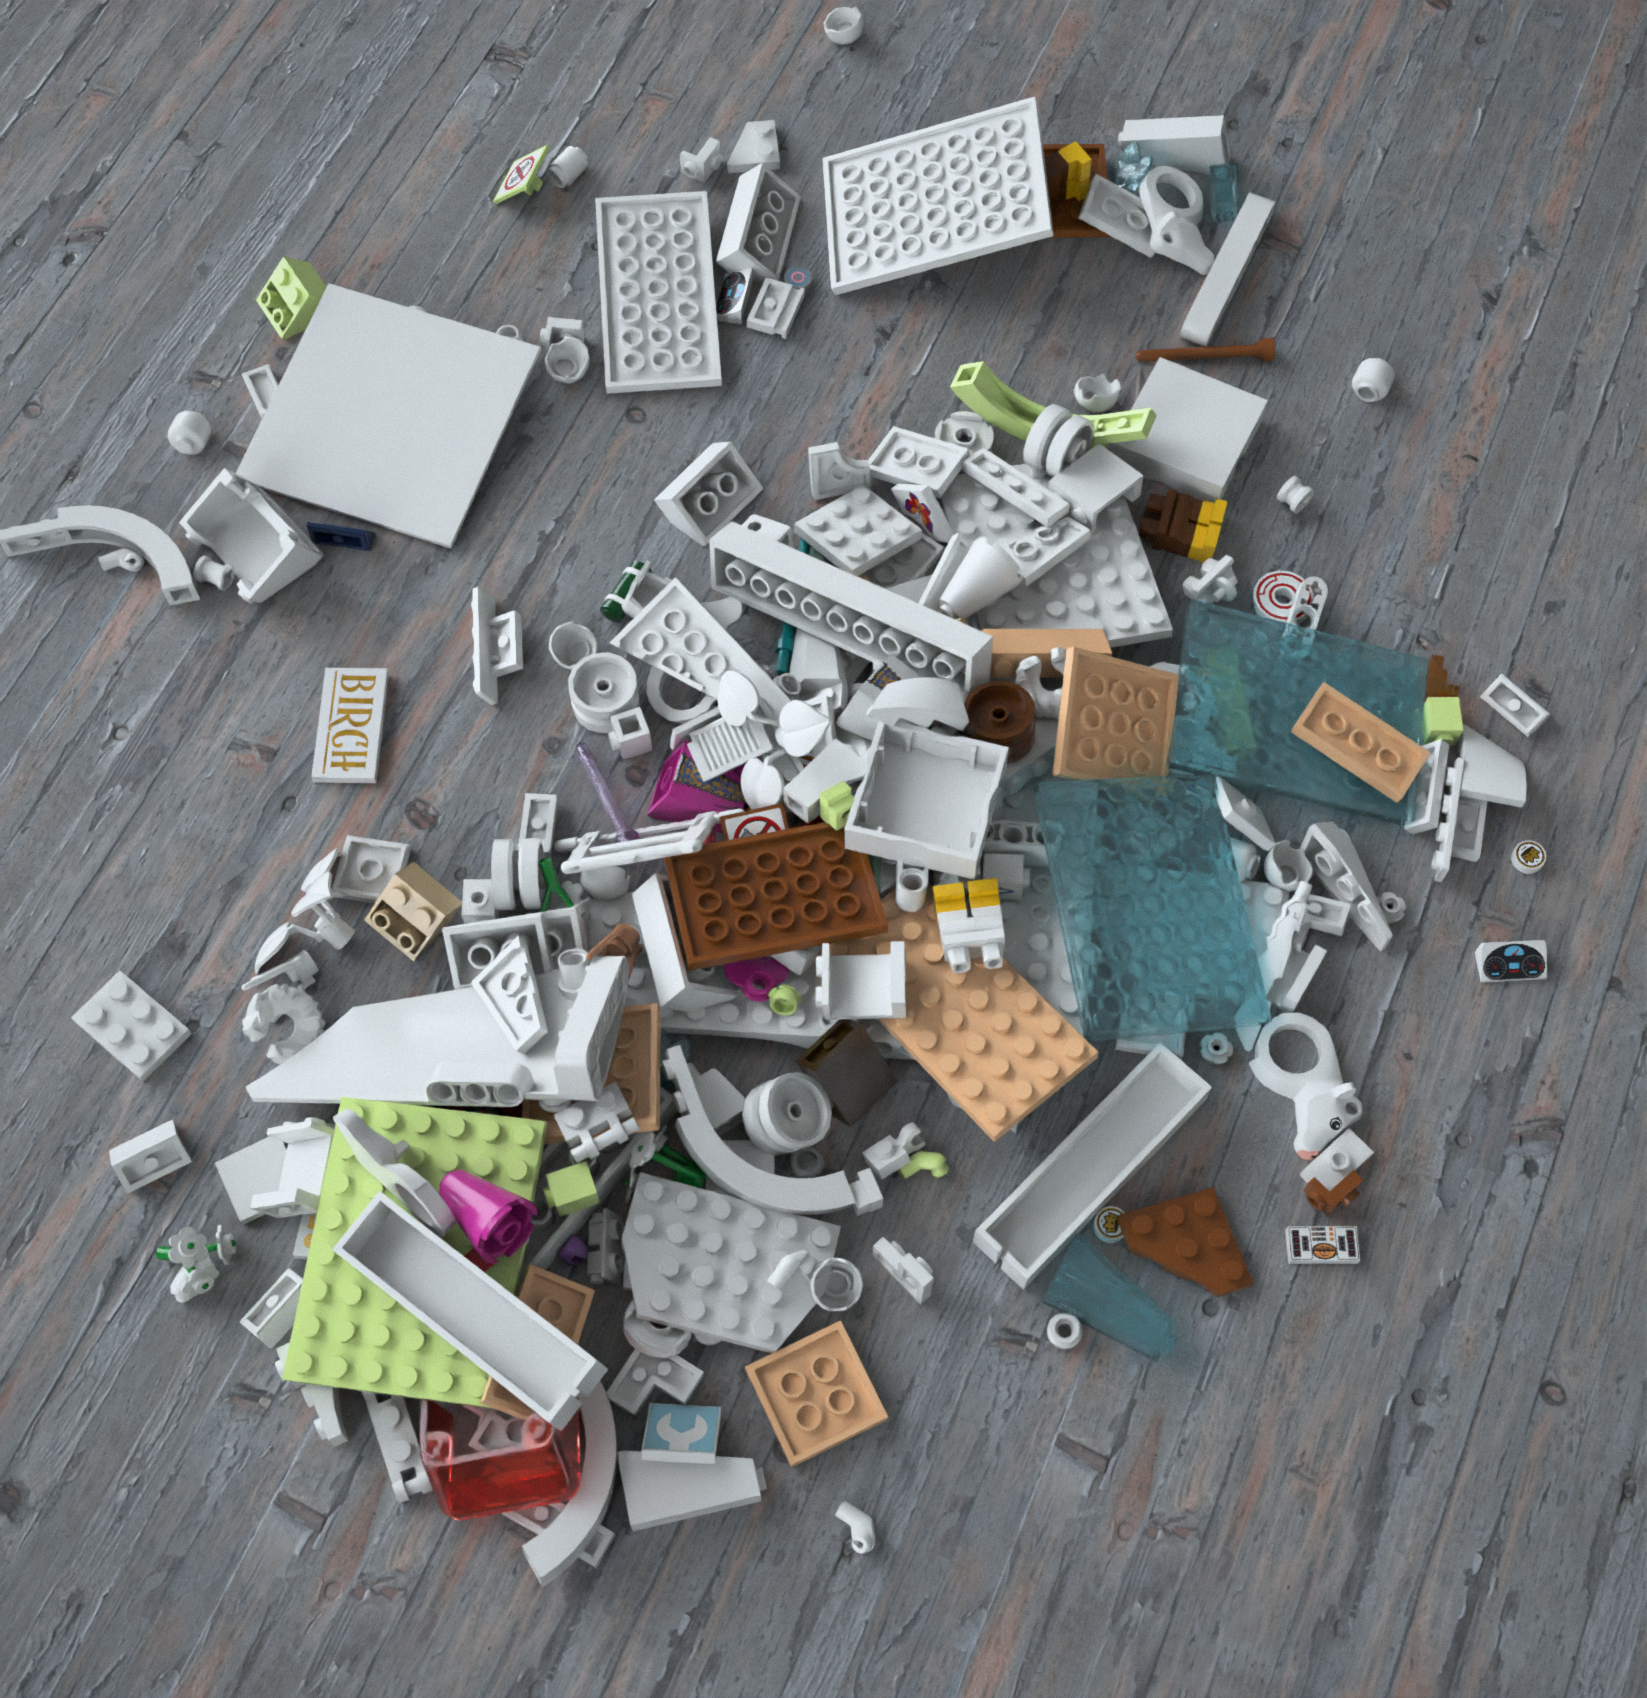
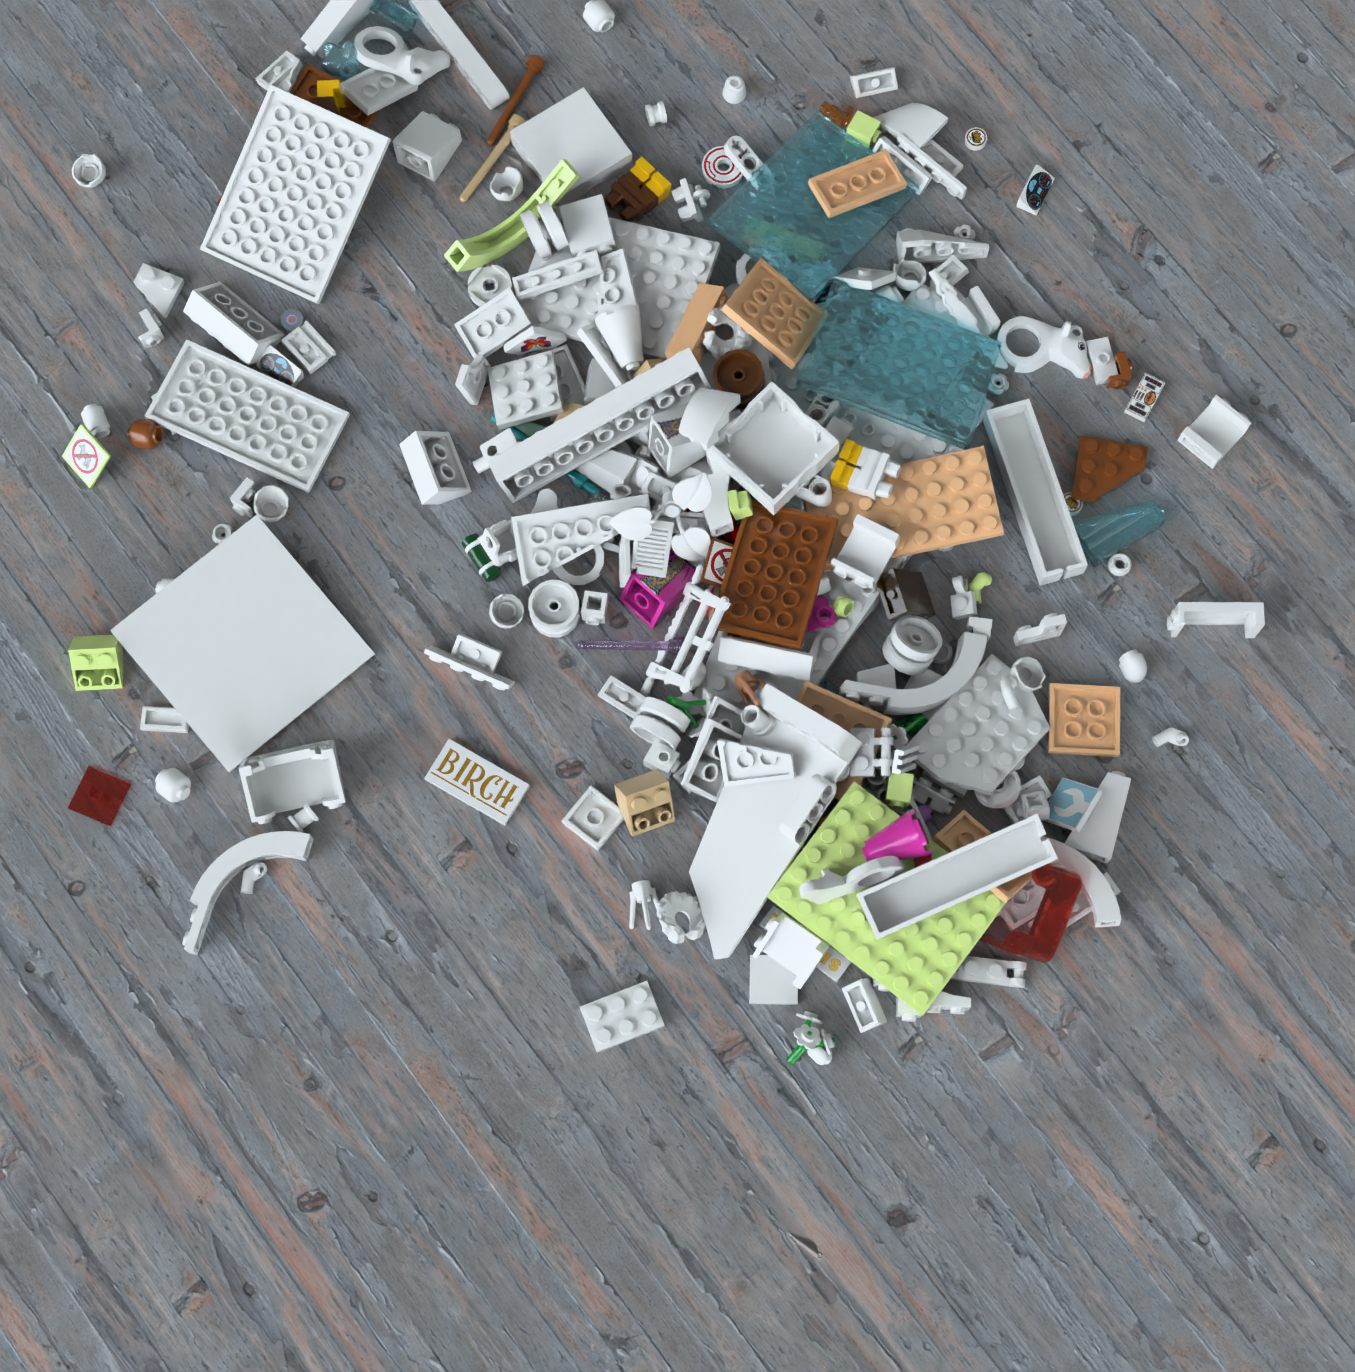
camera: 60 degrees left, 10 degrees up
white panel [109,1120,191,1194] -> none
white plant [255,848,355,975] -> none
dark blue slope [306,522,375,551] -> none
none -> clear red piece [68,766,131,827]
none -> dark orange head [127,419,164,449]
none -> white wing [255,51,303,93]
none -> white slope [393,111,462,182]
none -> tan piece [459,114,526,202]
none -> white hat [722,76,747,104]
none -> white tile [892,743,920,774]
none -> white slope [1020,790,1050,821]
none -> white piece [1119,649,1147,683]
none -> white panel [1167,602,1265,638]
none -> white panel [1177,395,1252,469]

